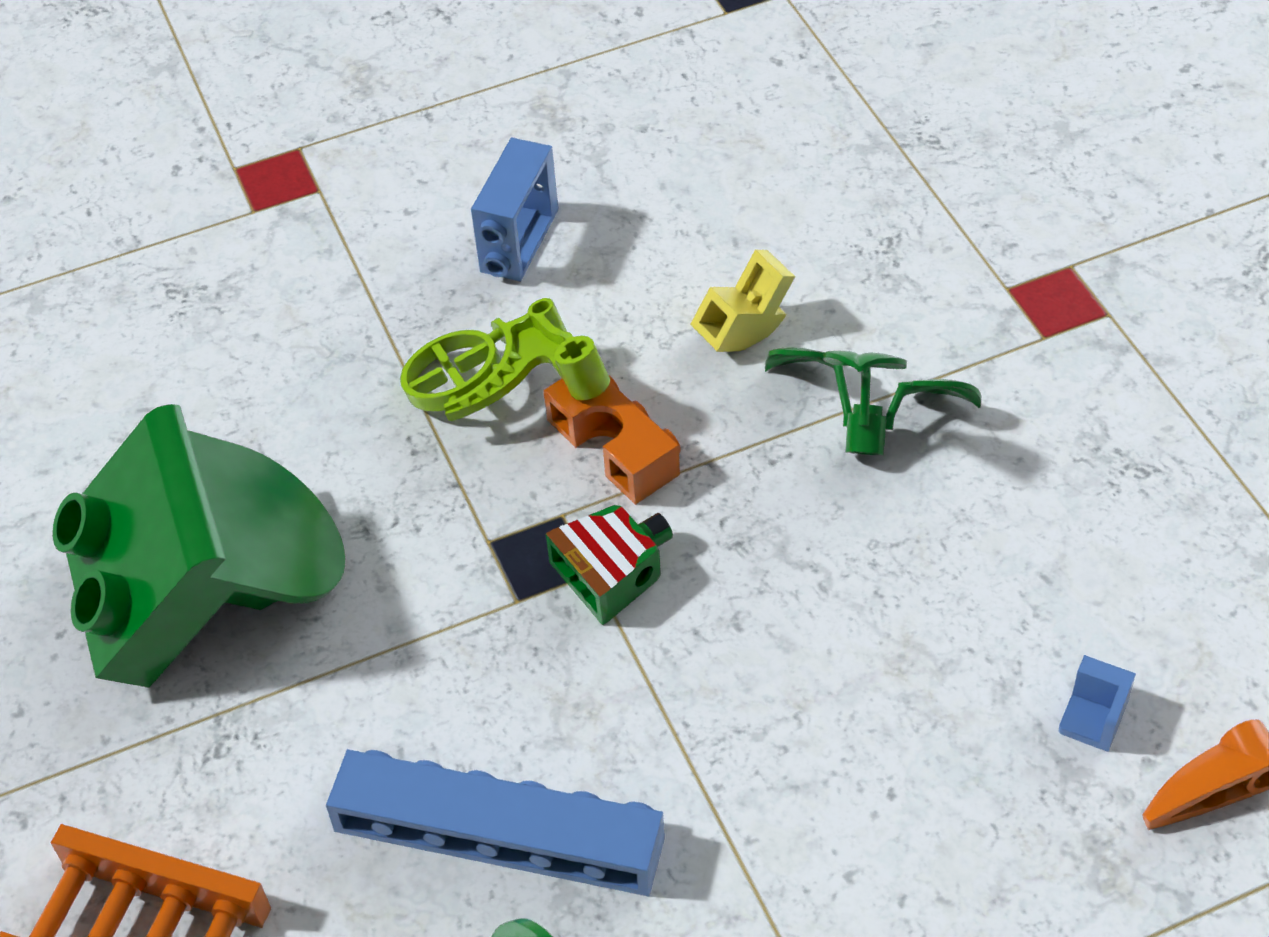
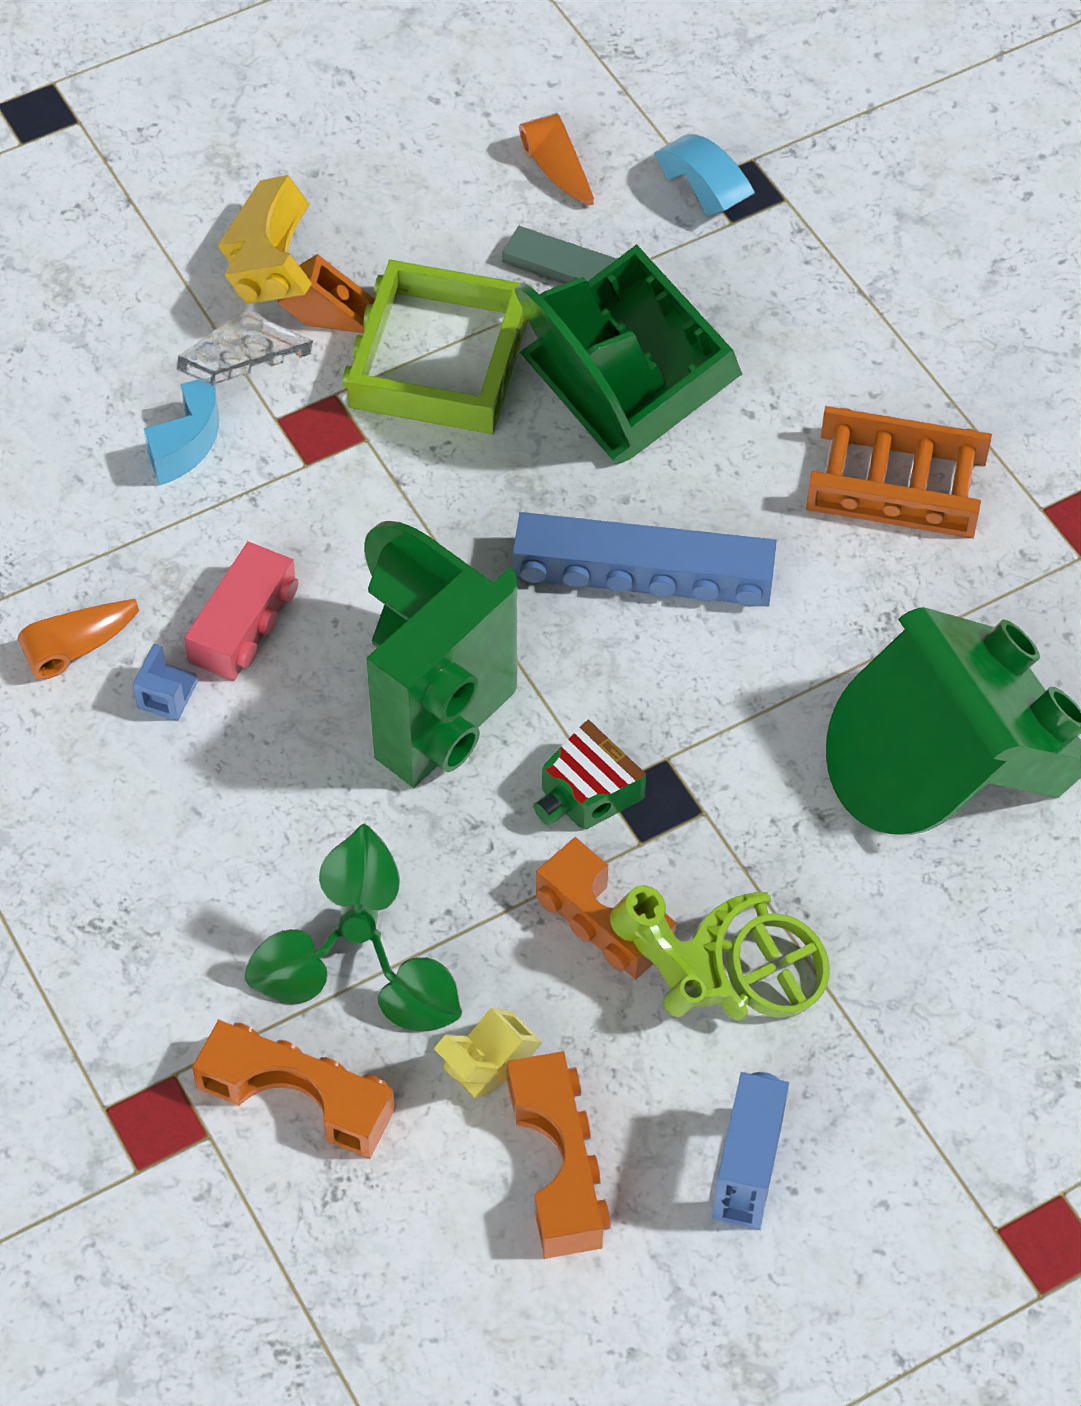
camera: 170 degrees right, 5 degrees up
none -> coral brick [184,541,299,681]
none -> orange arch [192,1019,395,1159]
none -> green plate [364,521,517,788]
none -> orange arch [507,1051,611,1259]

